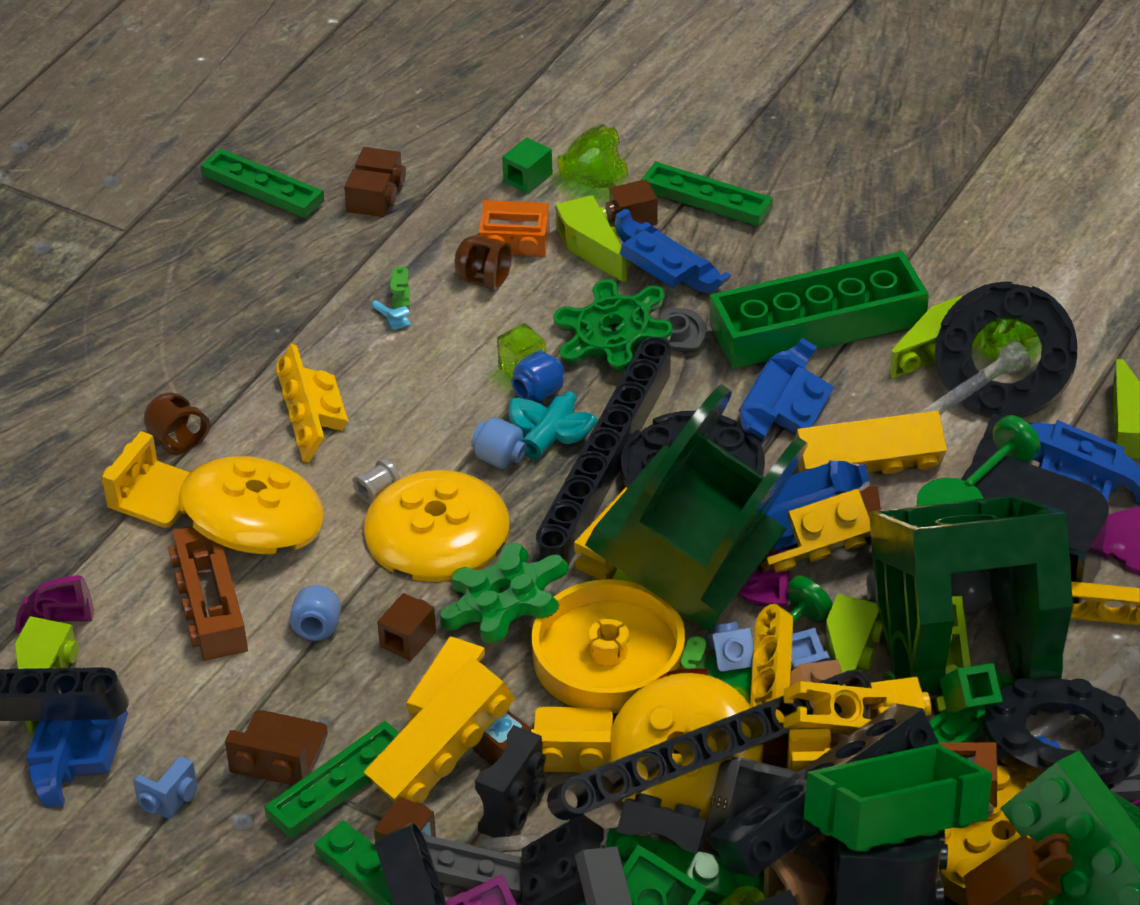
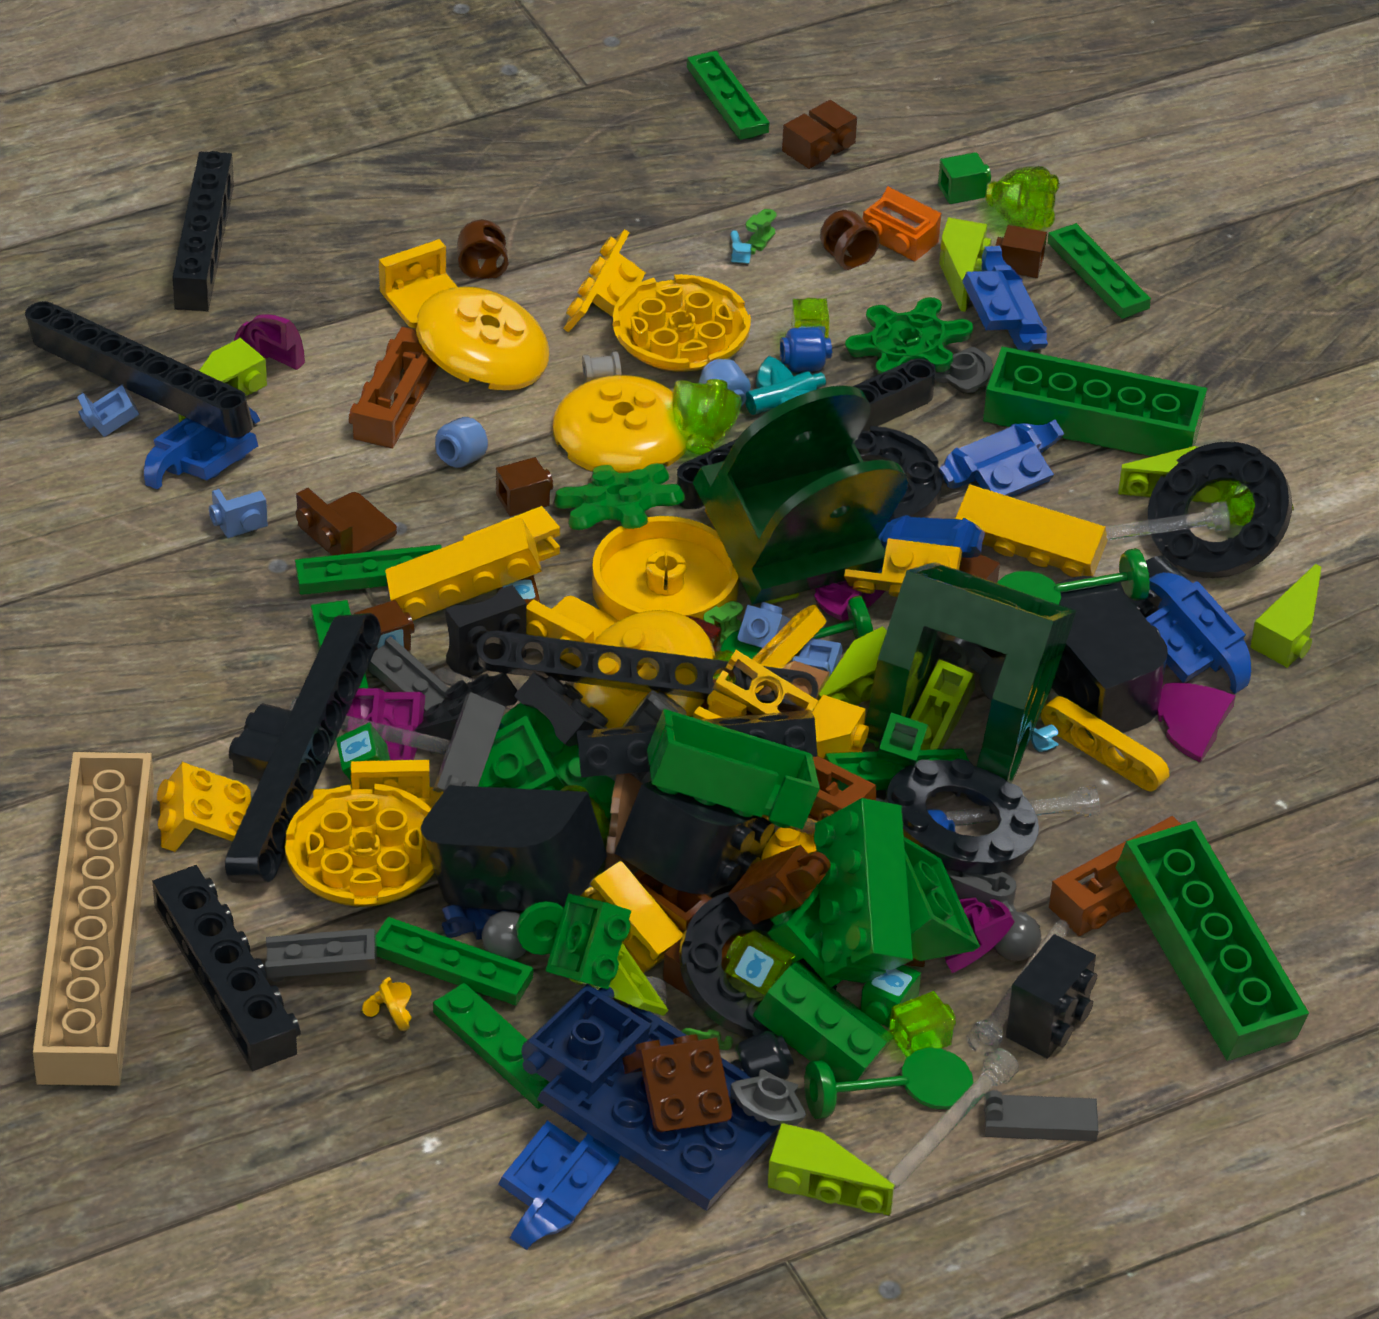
camera: 30 degrees right, 0 degrees up
none -> yellow brick [613,274,751,372]
none -> clear neon green piece [671,379,742,455]

